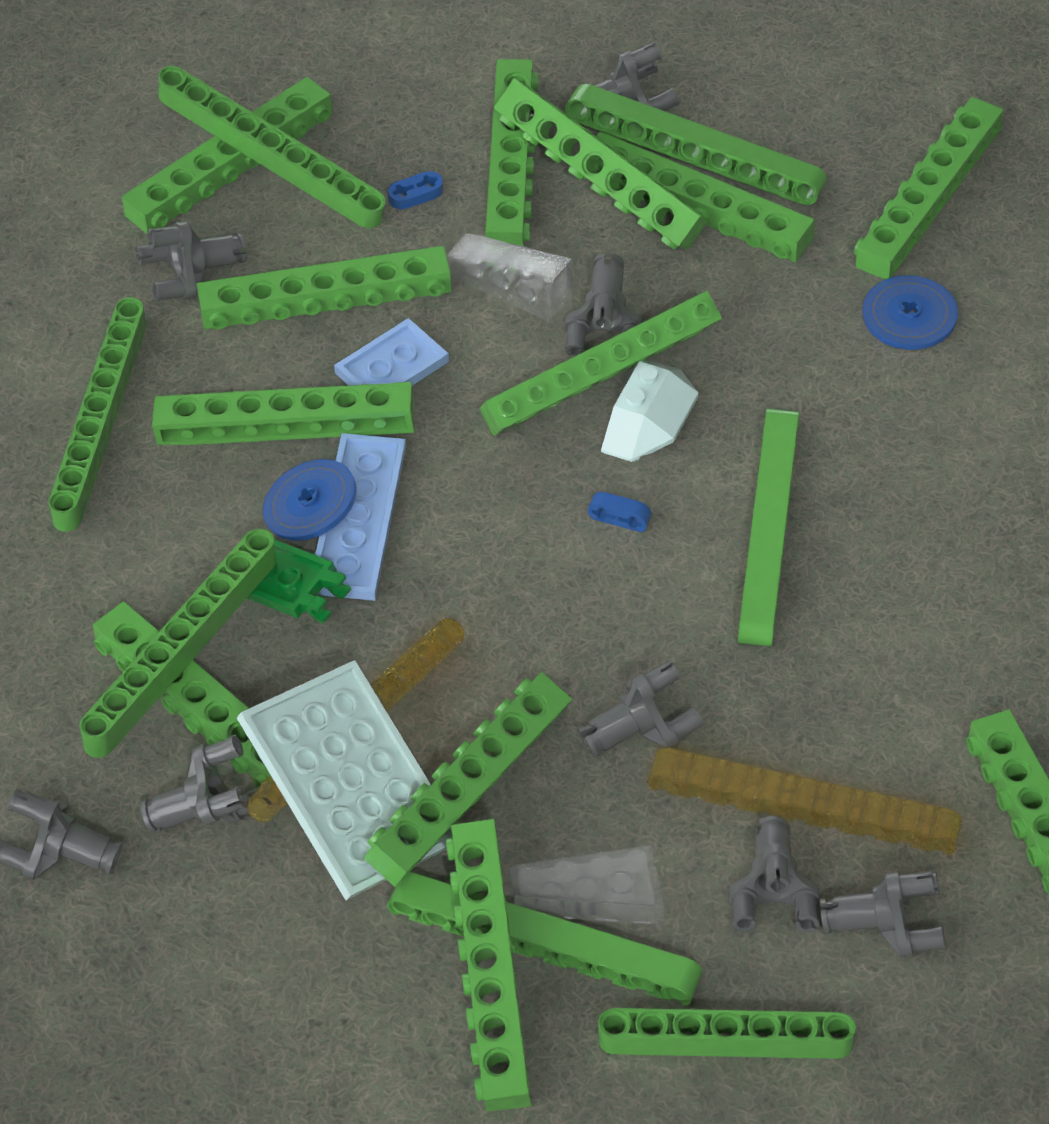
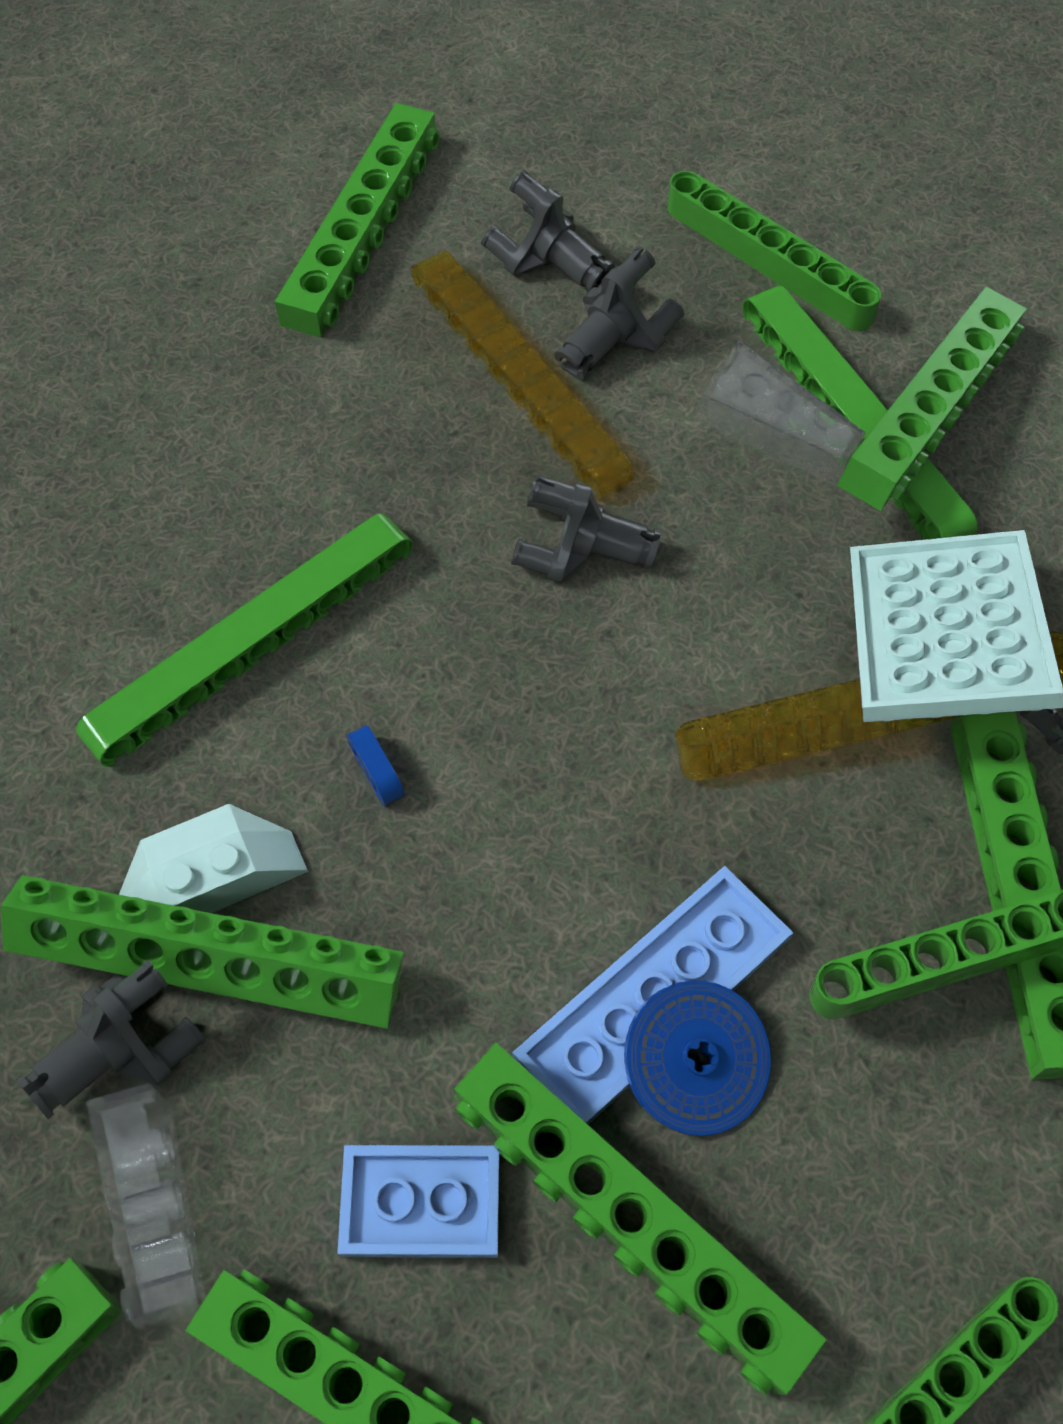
camera: 140 degrees left, 10 degrees up
green tile [247,539,351,623] -> none
bright green brick [364,672,572,887] -> none

